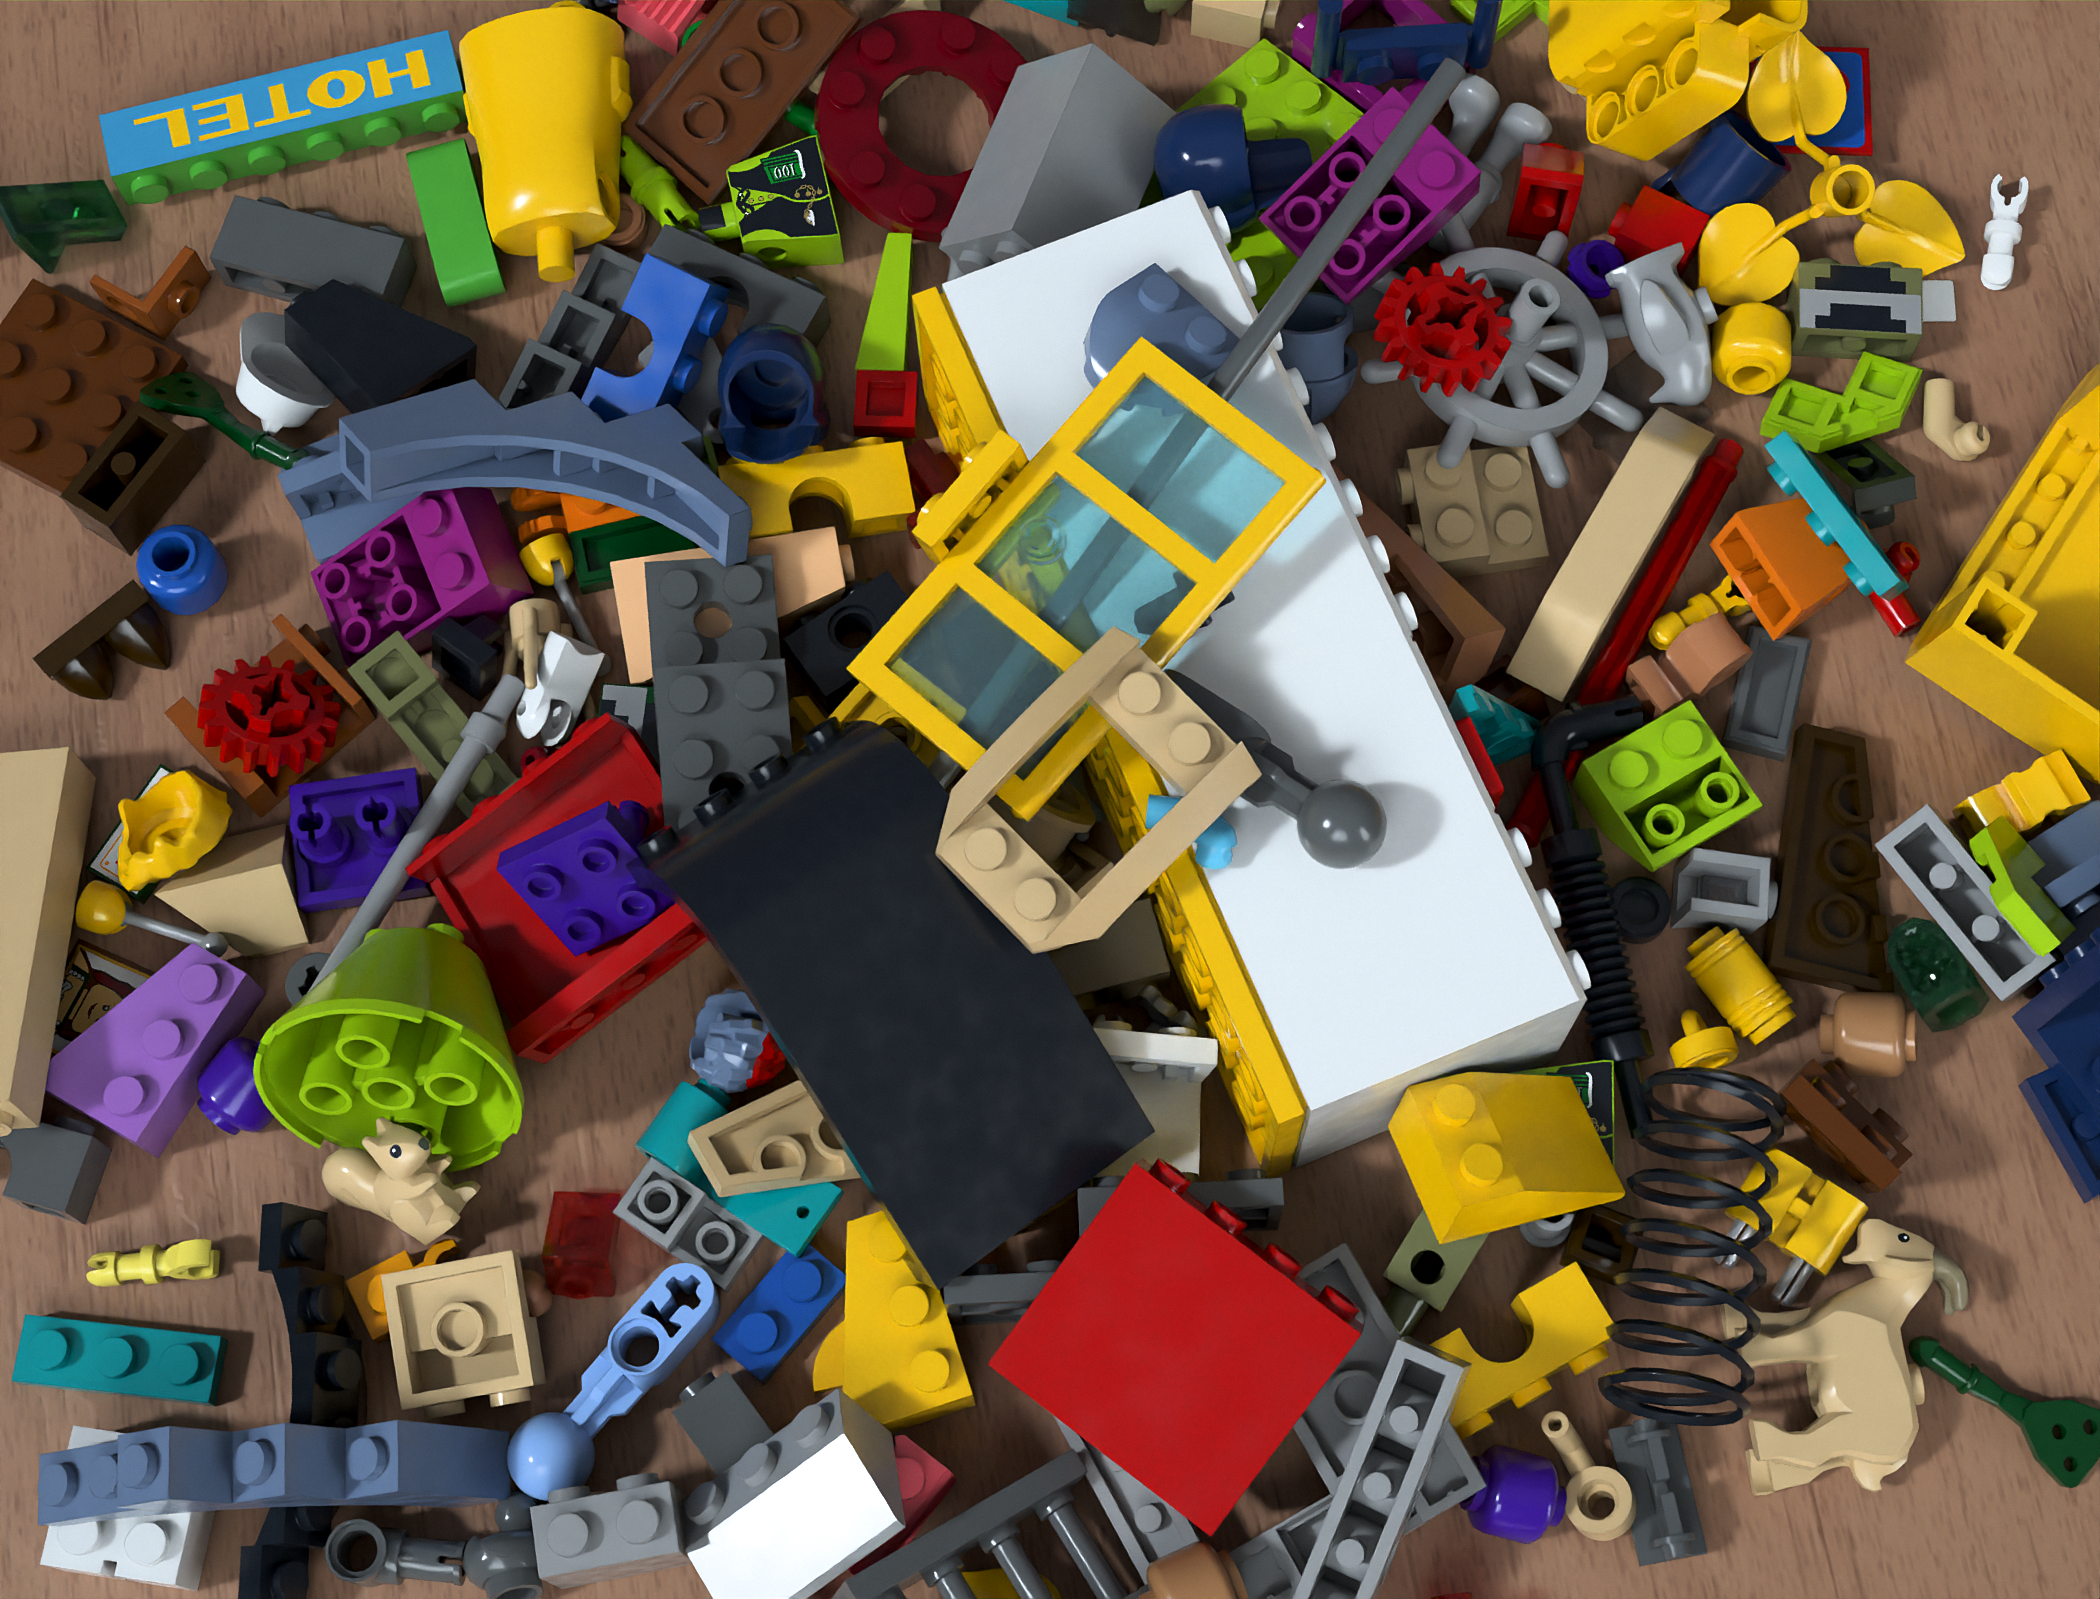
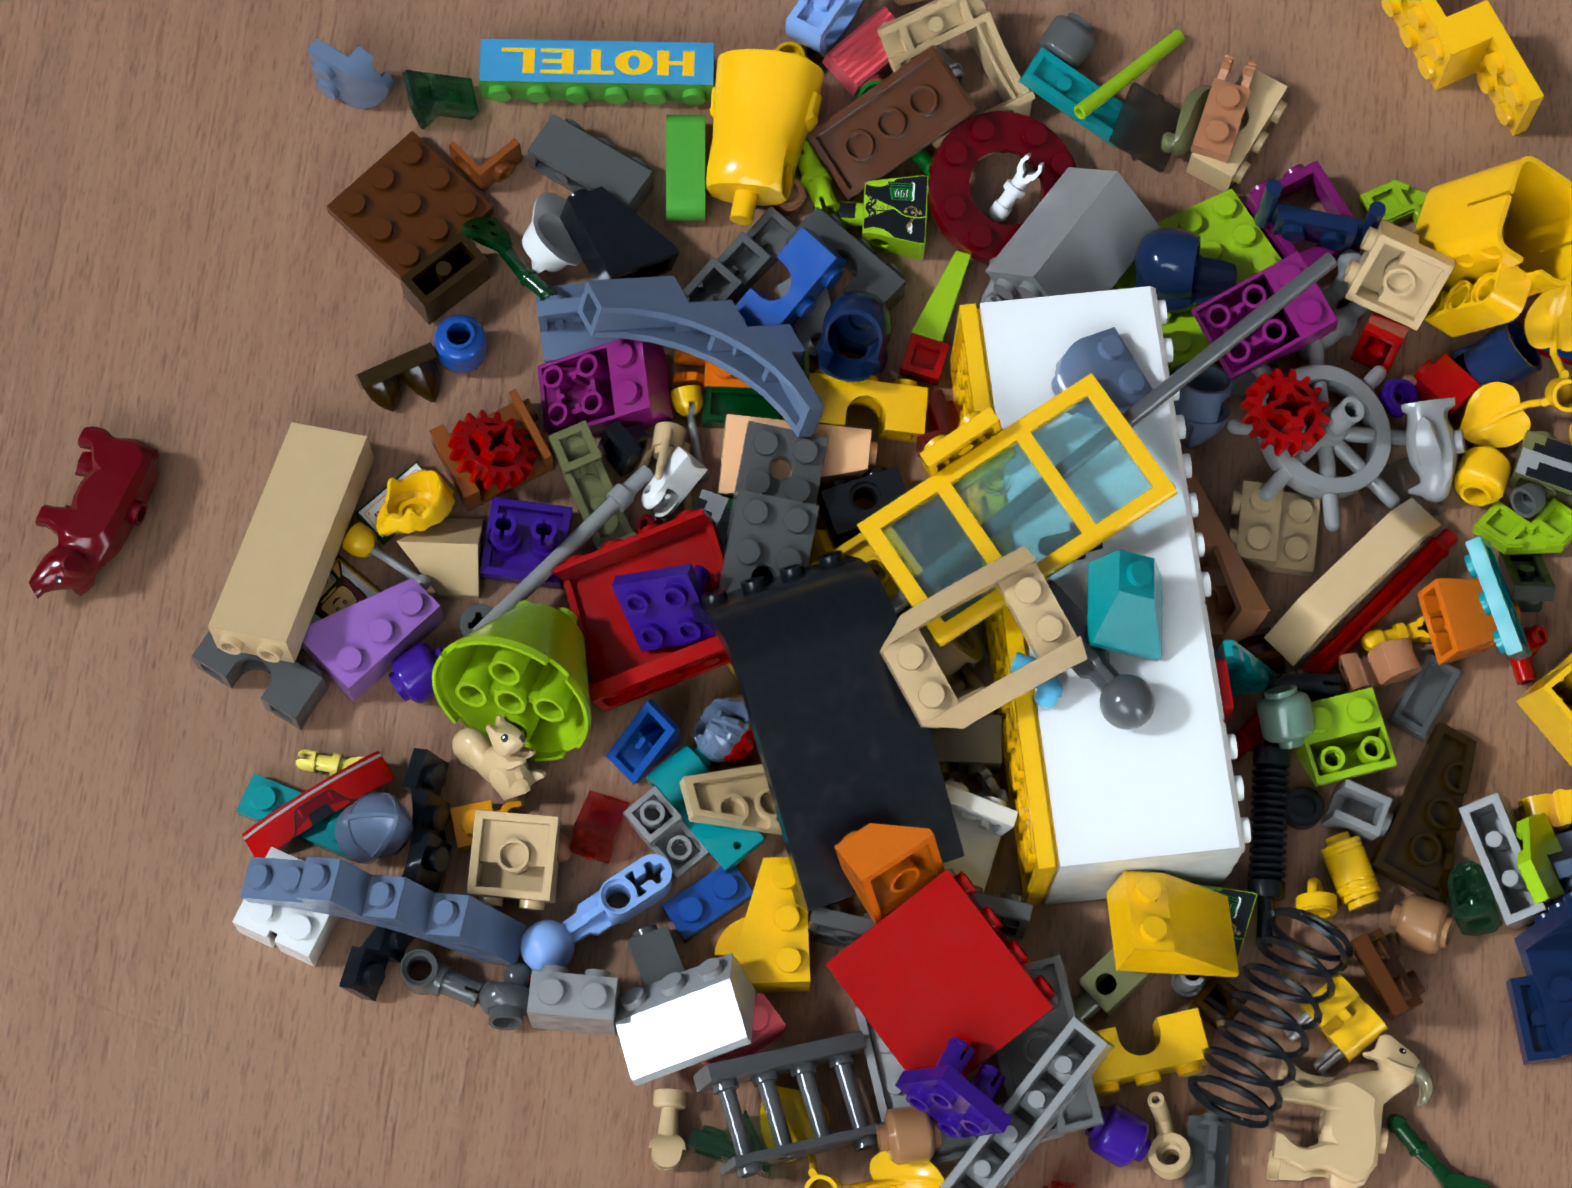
camera: 10 degrees right, 0 degrees up
none -> red sticker [242,751,394,858]
none -> sand blue helmet [335,792,414,864]
none -> blue slope [606,699,681,785]
none -> orange slope [834,823,945,924]
none -> dark purple plate [895,1037,1012,1139]
none -> white piece [988,153,1044,223]
none -> teal slope [1087,549,1162,661]
none -> sand green head [1257,685,1315,749]
none -> tan plate [1342,220,1455,331]
none -> dark grey hinge [1510,482,1547,518]

